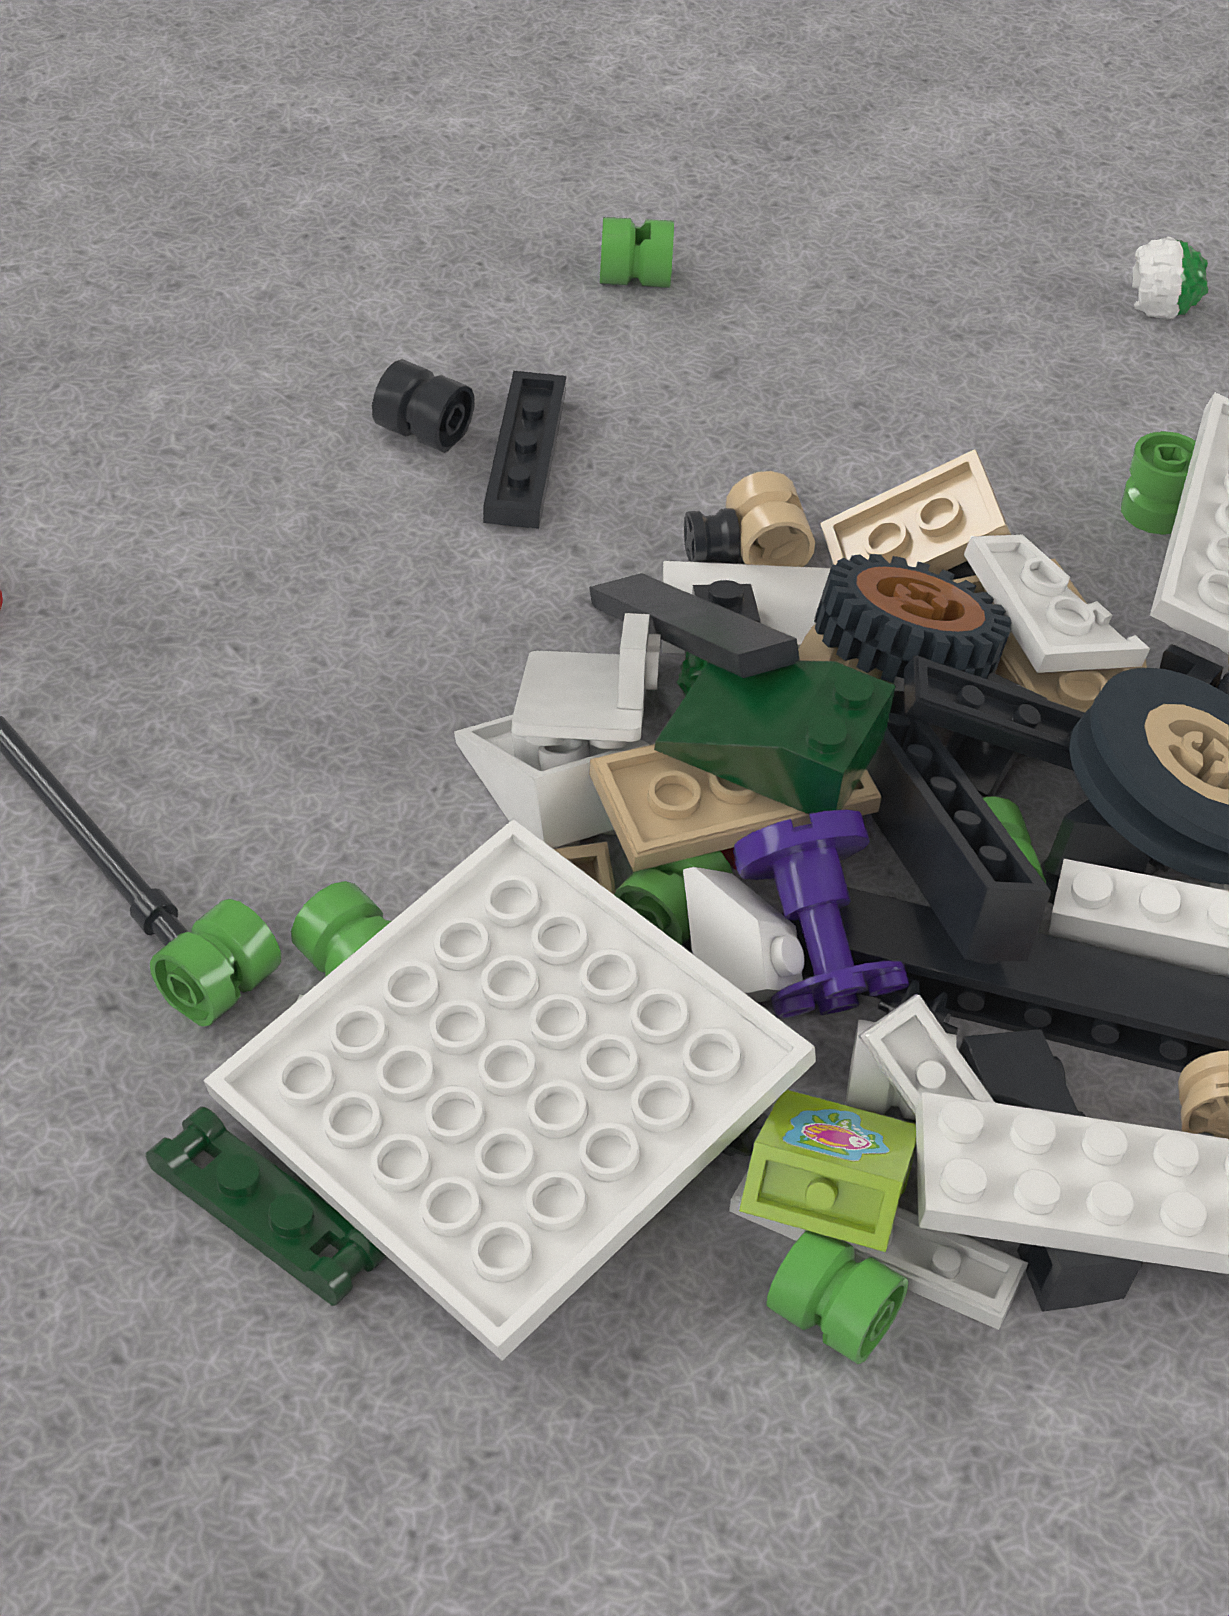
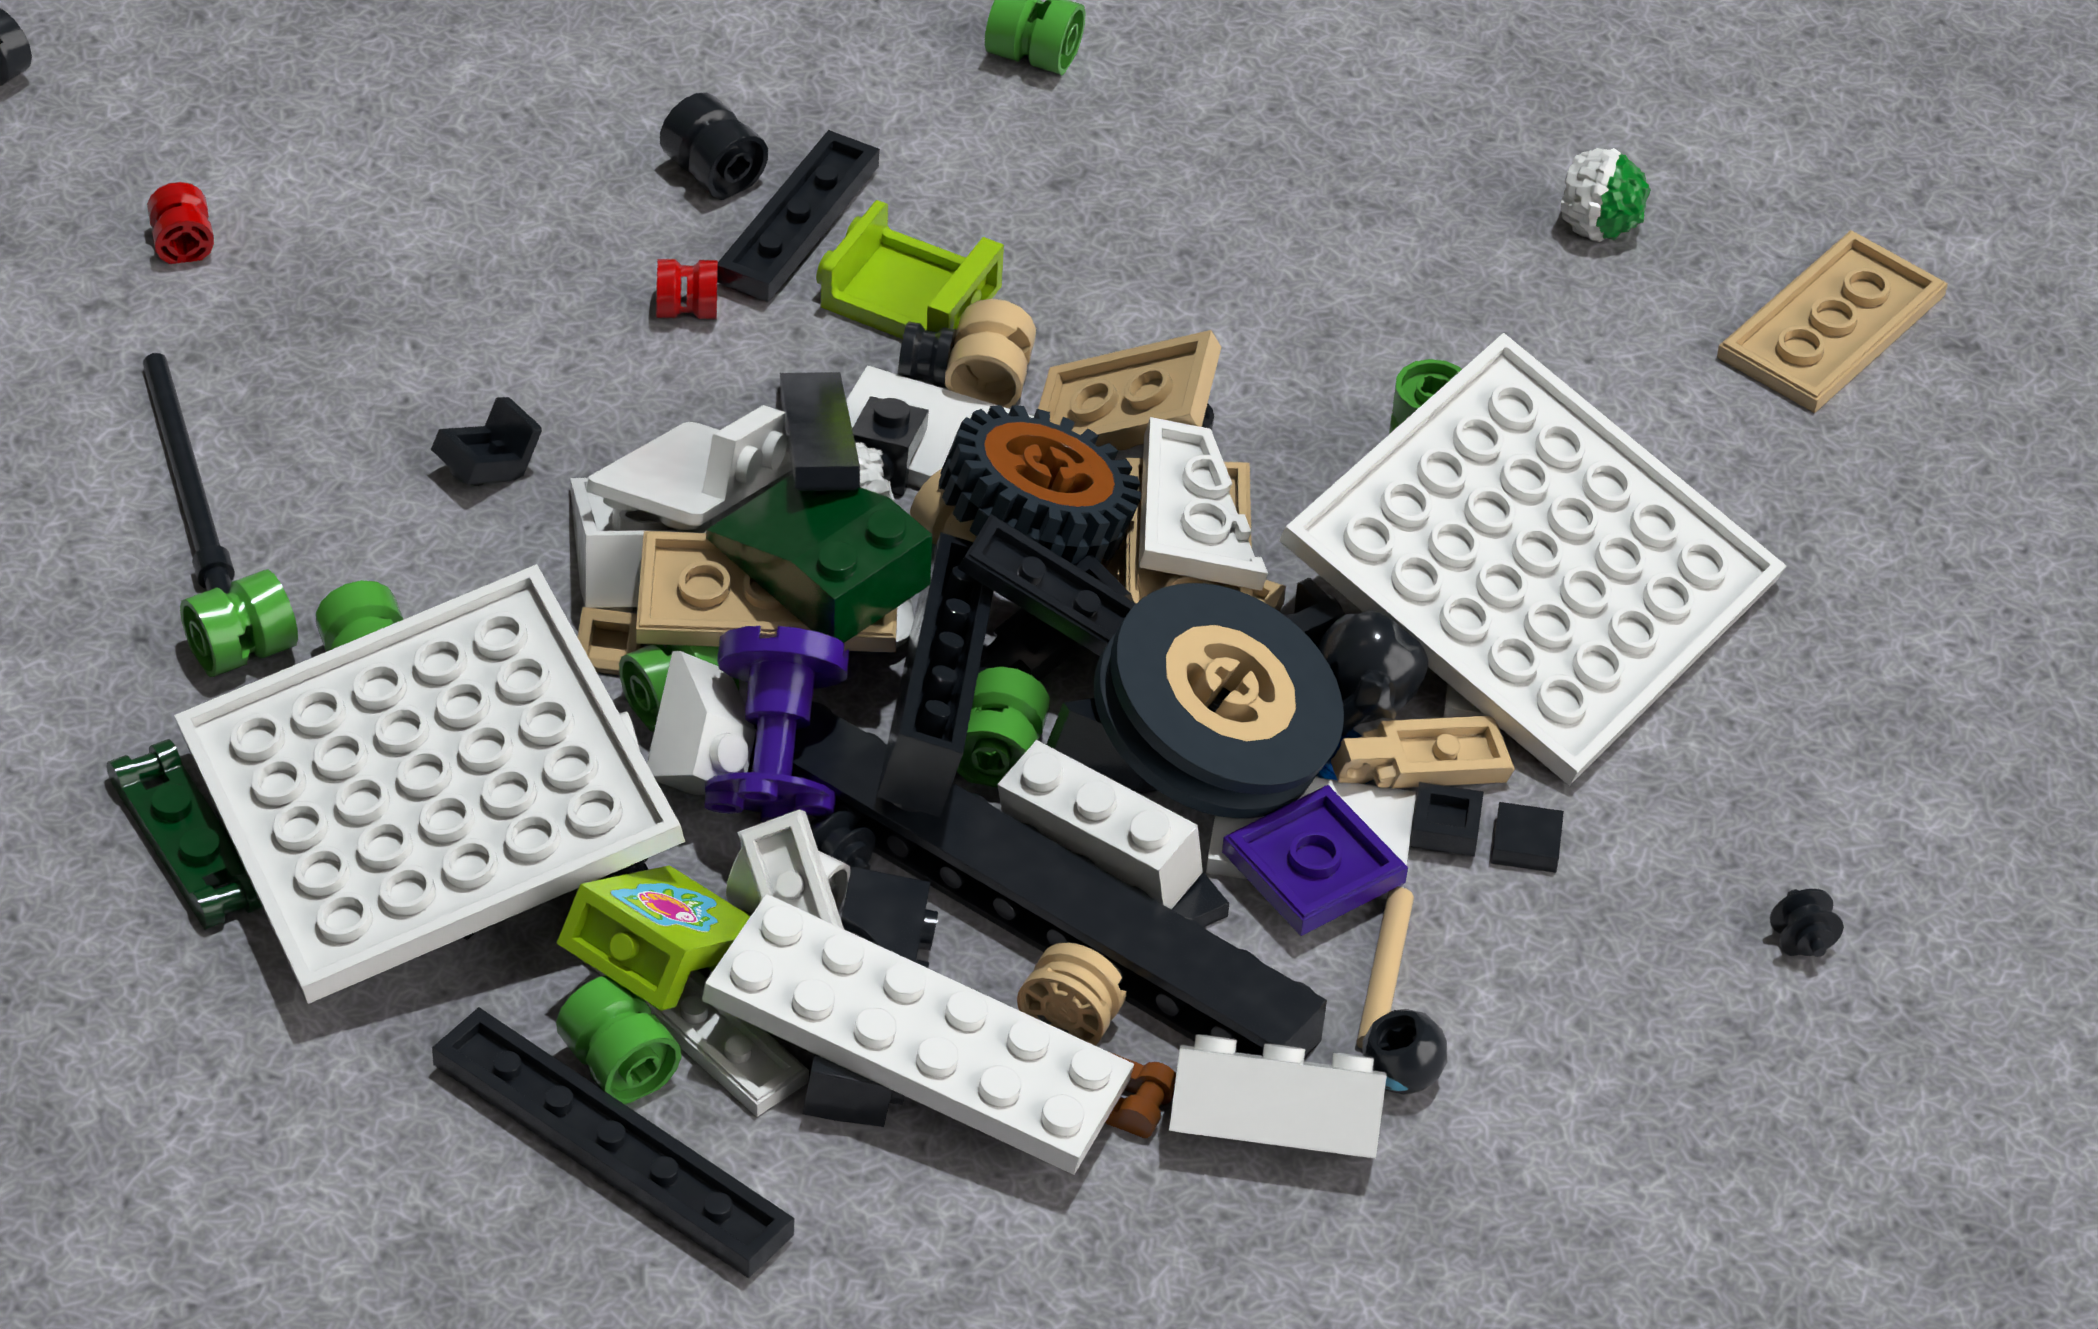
camera: 20 degrees right, 0 degrees up
none -> black bracket [431,397,542,486]
none -> black plate [432,1007,795,1278]
none -> red wheel [656,259,718,320]
none -> lime panel [816,200,1004,339]

